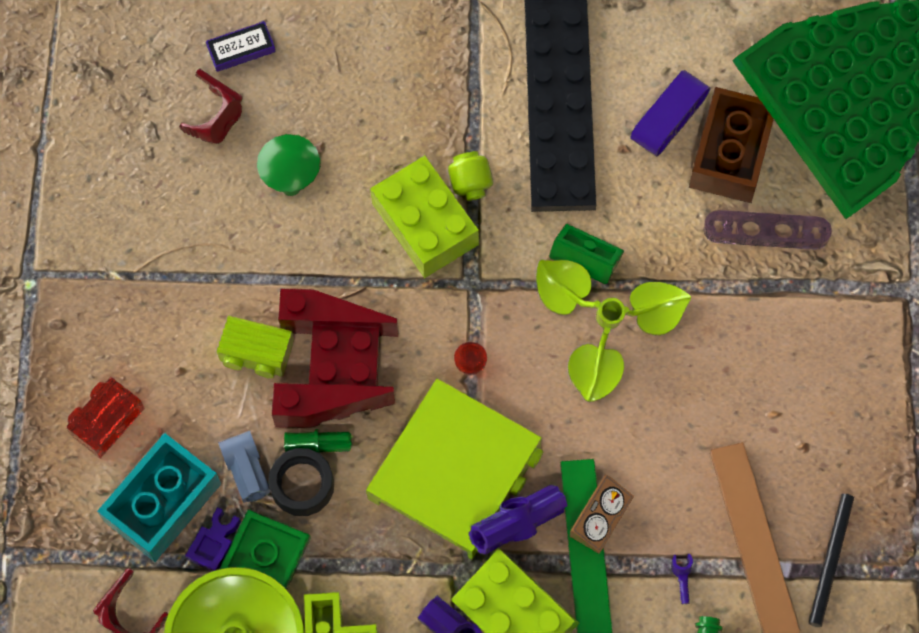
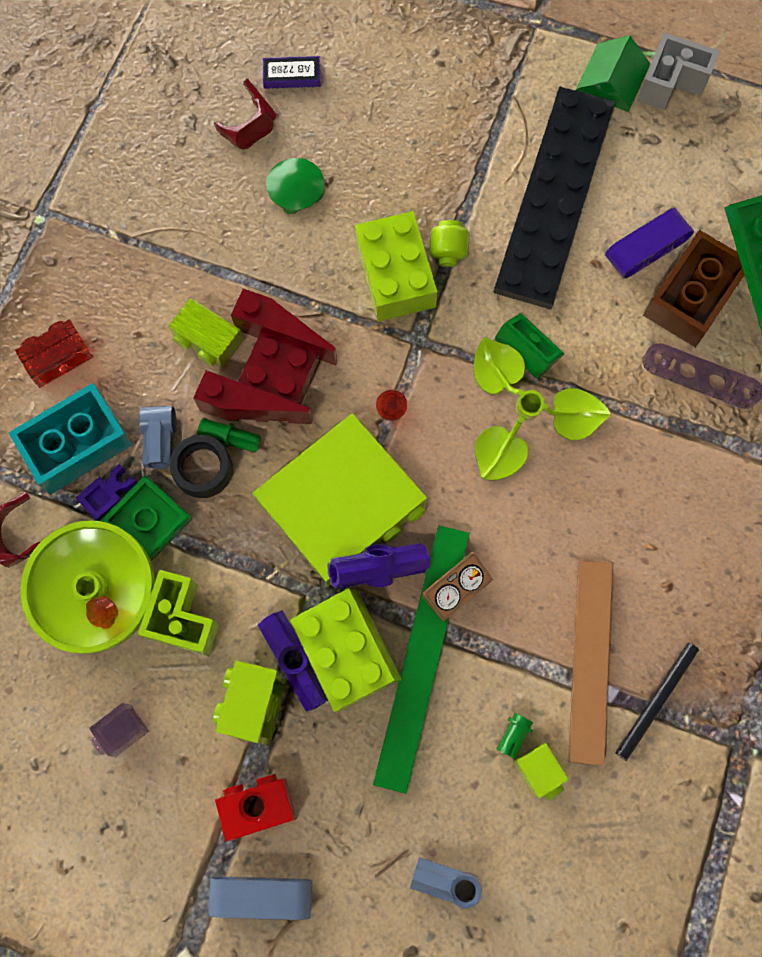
camera: 20 degrees right, 5 degrees up
dark purple hand [671,554,693,604] -> none

